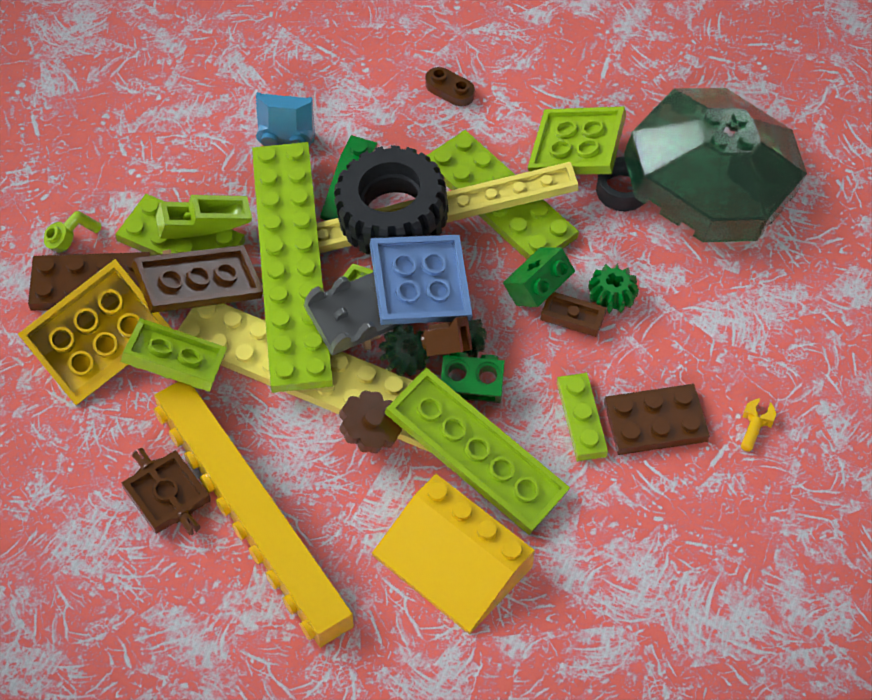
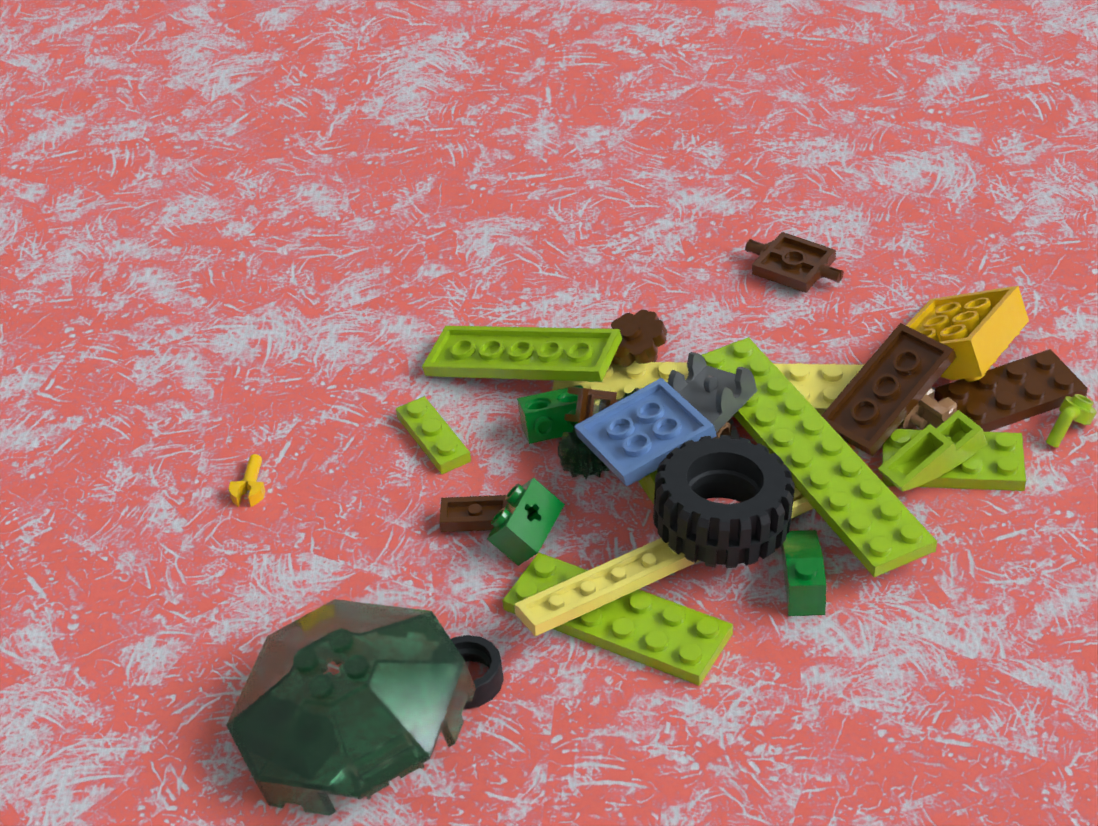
camera: 165 degrees right, 15 degrees down
lime plate [120,318,227,392] -> none
yellow brick [153,381,354,648] -> none
dark azure slope [256,92,315,147] -> none
yellow slope [372,474,535,635] -> none
reddish brown plate [425,67,475,106] -> none
lime plate [528,106,627,175] -> none
green gear [588,263,639,314] -> none
reddish brown plate [604,384,710,455] -> none

